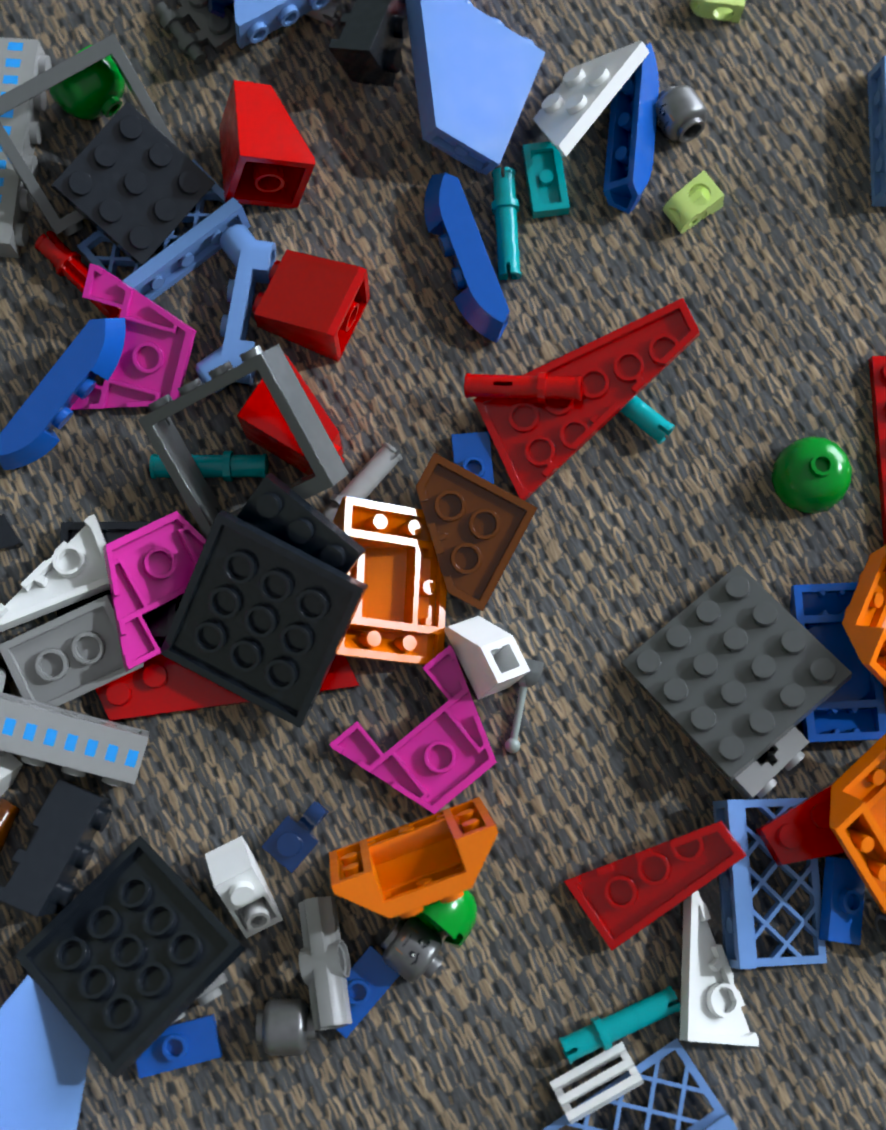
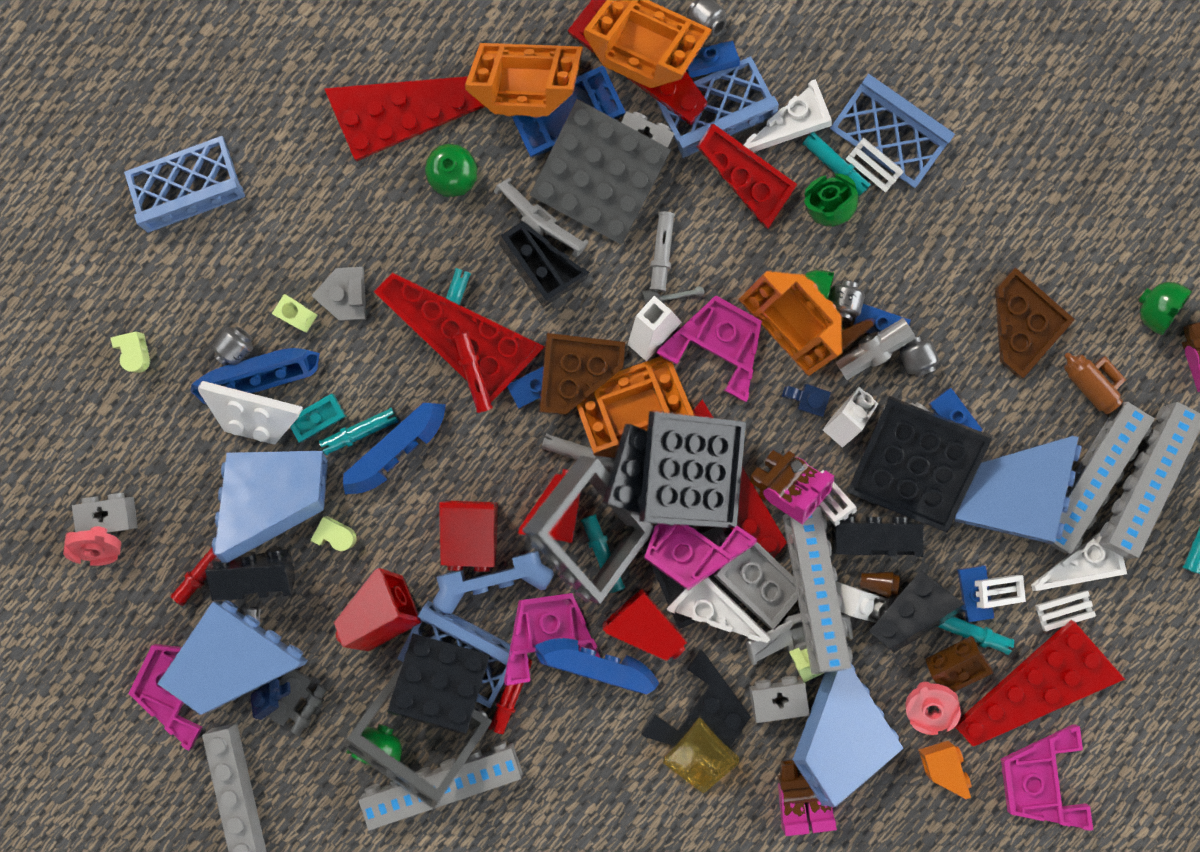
camera: 110 degrees left, 10 degrees up
none -> yellowish green leg [311,516,357,551]
none -> light grey plate [312,267,367,321]
none -> light grey plate [494,178,589,258]
none -> black wedge [499,221,590,308]
none -> red slope [603,588,687,661]
none -> light grey pin [650,211,675,292]
none -> hips [751,450,834,525]
none -> green cylinder [804,174,858,227]
none -> white tile [818,470,857,526]
none -> reddish brown slope [841,318,875,350]

